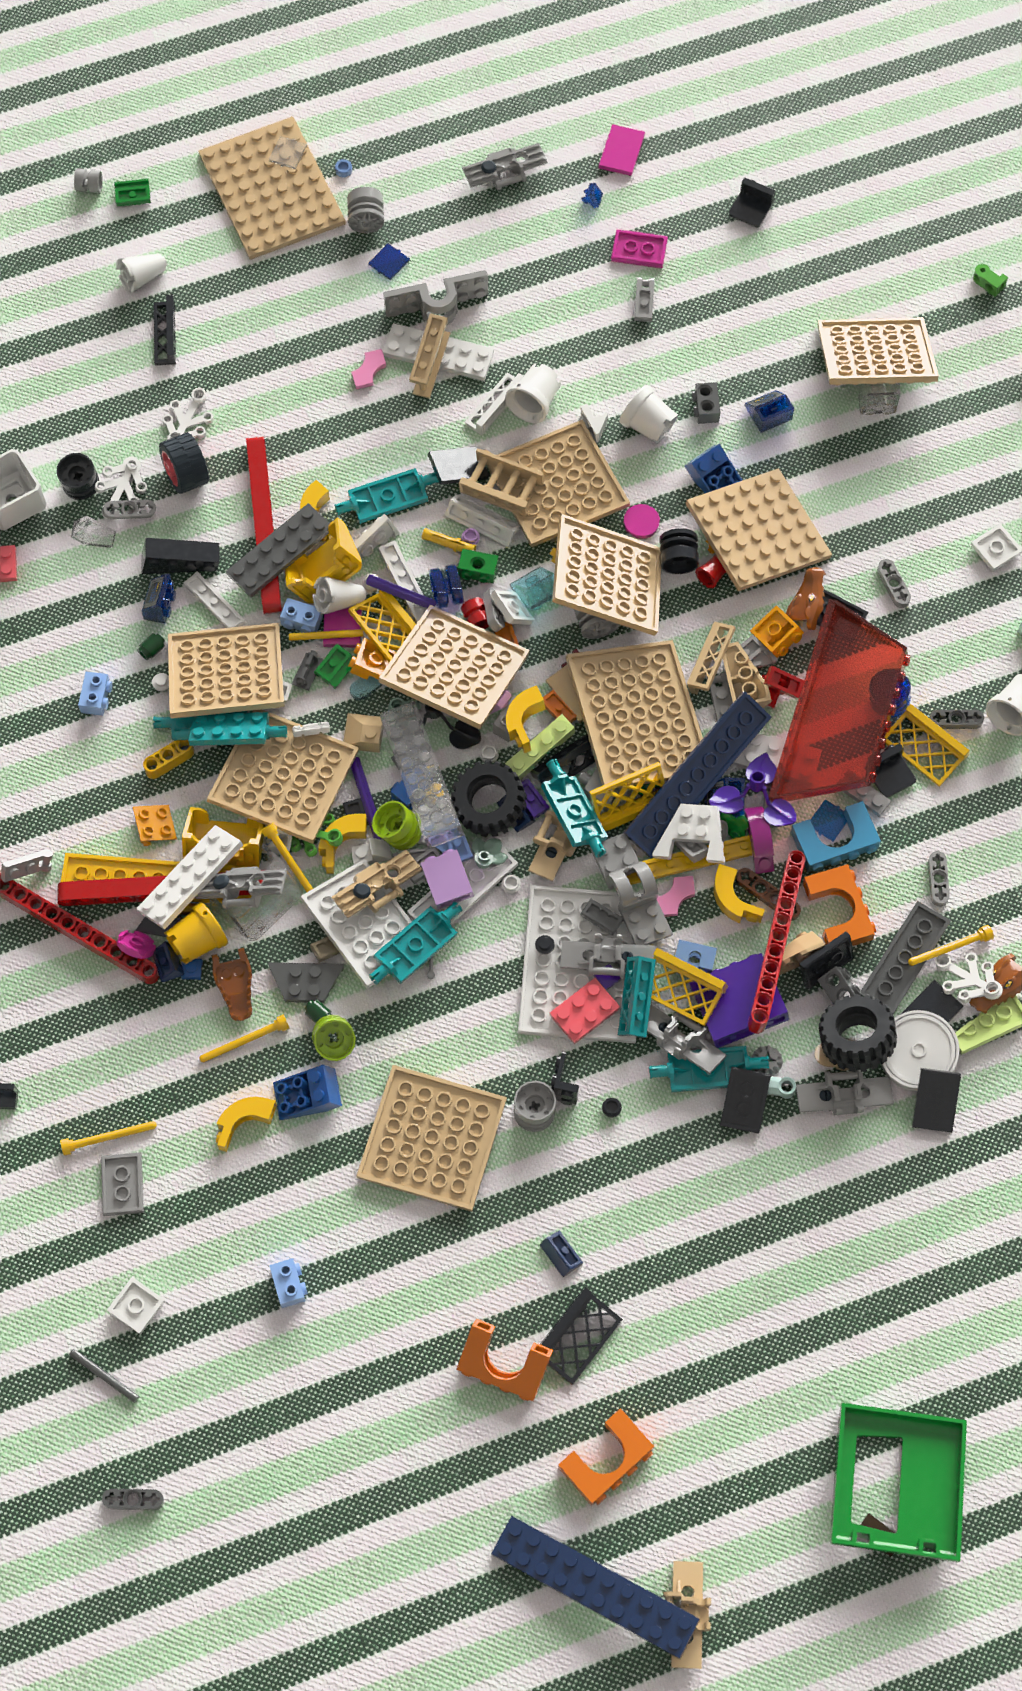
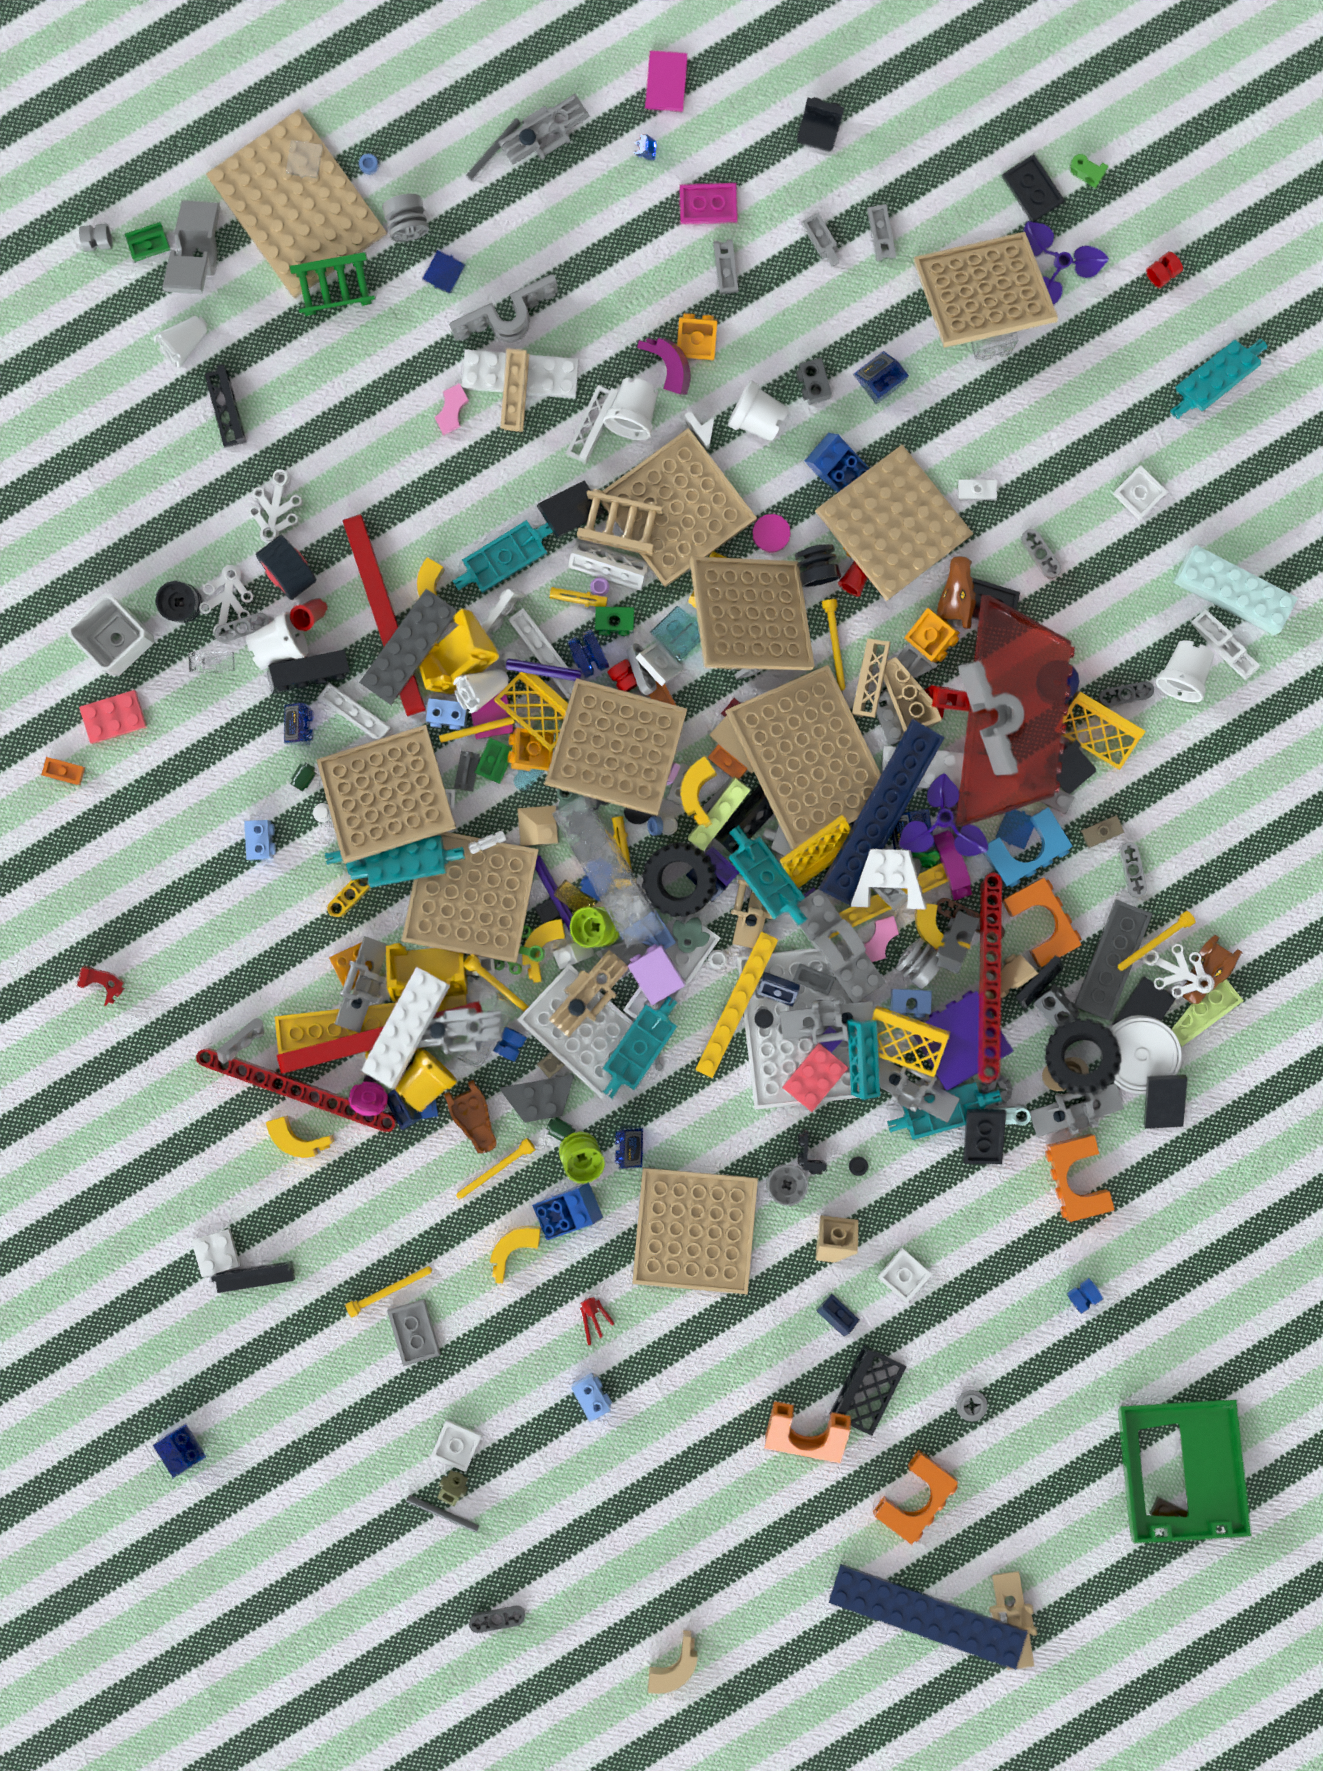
camera: 15 degrees left, 20 degrees up
none -> light grey piece [163,200,221,294]
none -> white piece [246,611,309,670]
none -> yellow arch [266,1115,335,1158]
none -> green fence [289,252,376,316]
none -> red plant [289,598,328,631]
none -> light grey piece [335,936,388,1033]
none -> olive brick [437,1470,468,1506]
none -> dark grey bar [466,118,521,180]
none -> blue wheel [493,1026,527,1062]
none -> clear yellow plate [553,879,596,912]
none -> red plant [580,1297,614,1346]
none -> yellow pin [611,816,633,875]
none -> slope [615,1126,643,1169]
none -> magenta arch [637,338,691,395]
none -> medium blue tile [647,816,663,836]
none -> tan arch [648,1630,698,1694]
none -> light orange plate [677,313,717,360]
none -> yellow plate [695,931,779,1078]
none -> dark blue slope [757,972,800,1007]
none -> light grey hinge [801,213,839,267]
none -> tan slope [816,1215,858,1263]
none -> yellow piece [822,599,846,691]
none -> light grey plate [867,204,896,261]
none -> white plate [877,1248,932,1303]
none -> light grey wheel [895,938,941,989]
none -> dark grey arch [935,911,980,974]
none -> light grey gear [956,1390,987,1421]
none -> white plate [958,479,997,500]
none -> light grey piece [958,661,1024,775]
none -> black tile [1001,154,1065,222]
none -> dark purple plant [1023,221,1109,305]
none -> orange arch [1045,1133,1114,1222]
none -> blue wheel [1067,1278,1104,1314]
none -> dark tan plate [1081,815,1124,848]

